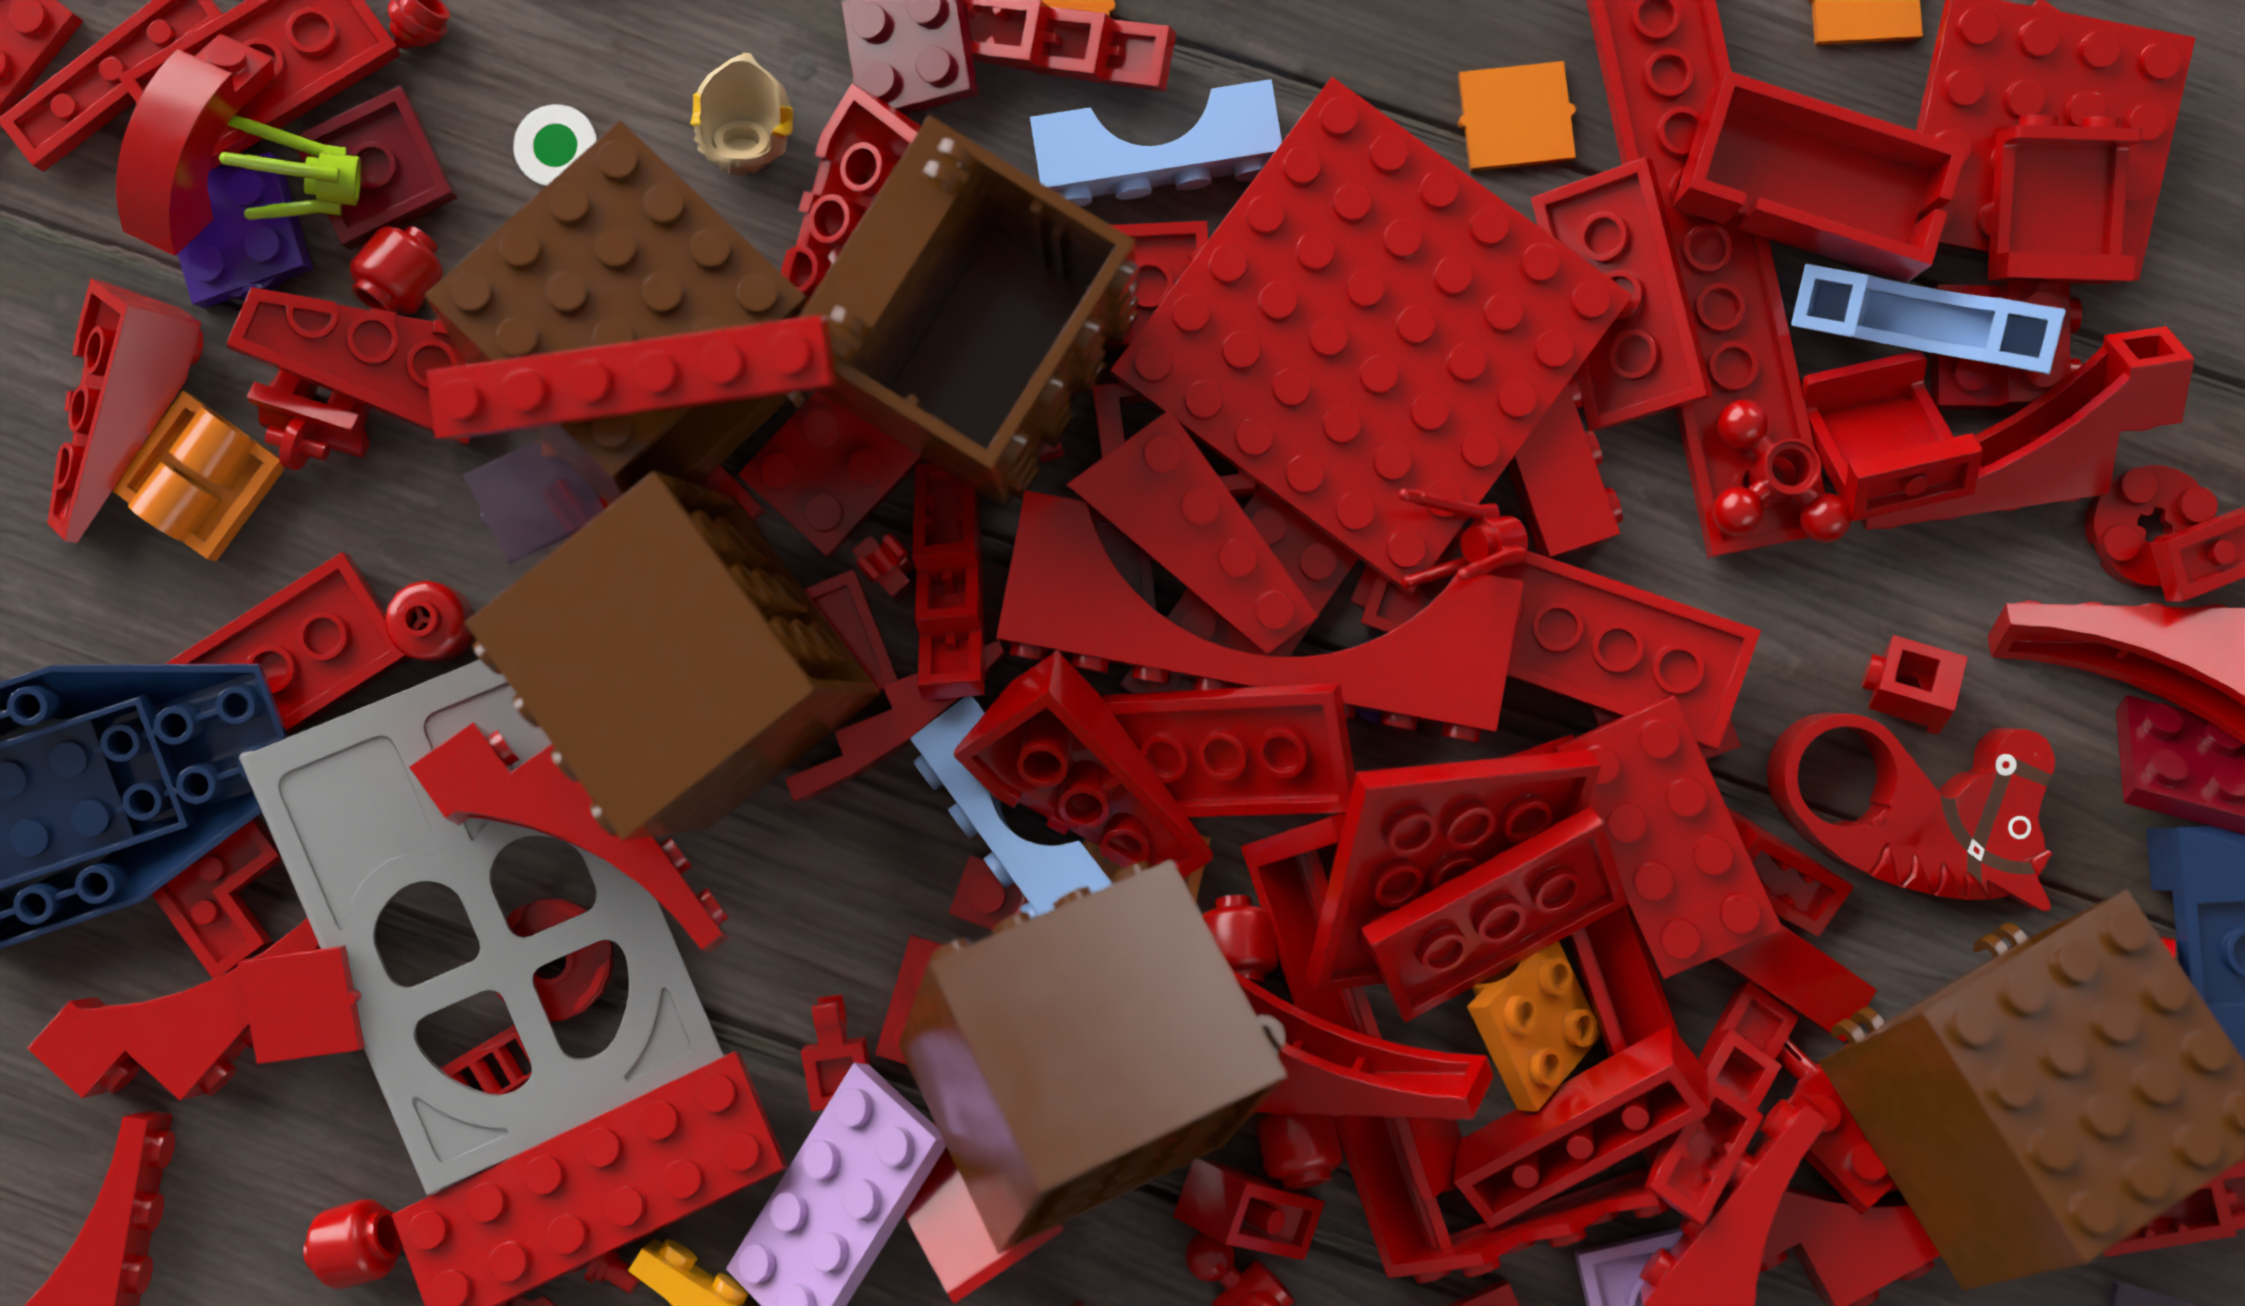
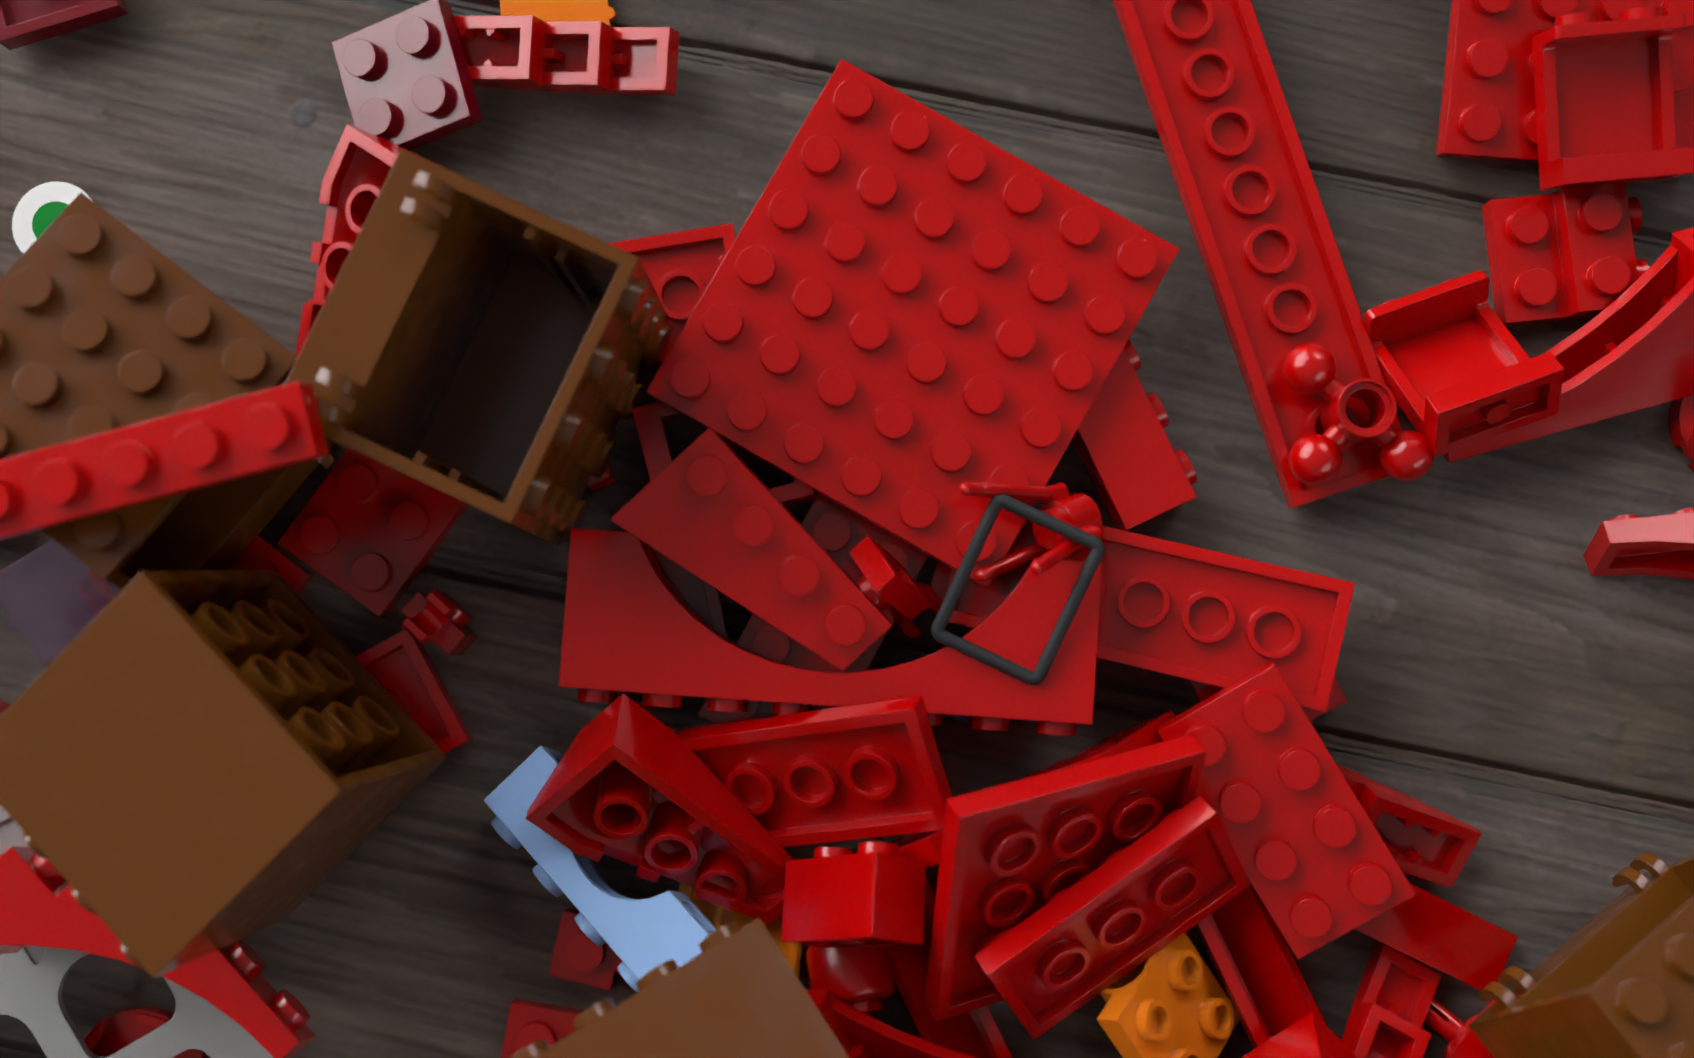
camera: 10 degrees left, 0 degrees up
tan hair [690,52,794,176] -> none
red slope [785,640,1007,803] -> none
red slope [912,463,985,701] -> none
light blue arch [1030,79,1282,207] -> none
orange piece [1458,61,1576,172] -> none
red plate [1531,157,1713,432] -> none
red piece [1672,70,1968,283] -> none
red animal [1767,713,2055,911] -> none
light blue arch [1791,264,2066,375] -> none
red brick [1861,635,1968,735] -> none
none -> red brick [781,842,926,949]
none -> red plate [849,535,942,638]
none -> black piece [931,494,1105,685]

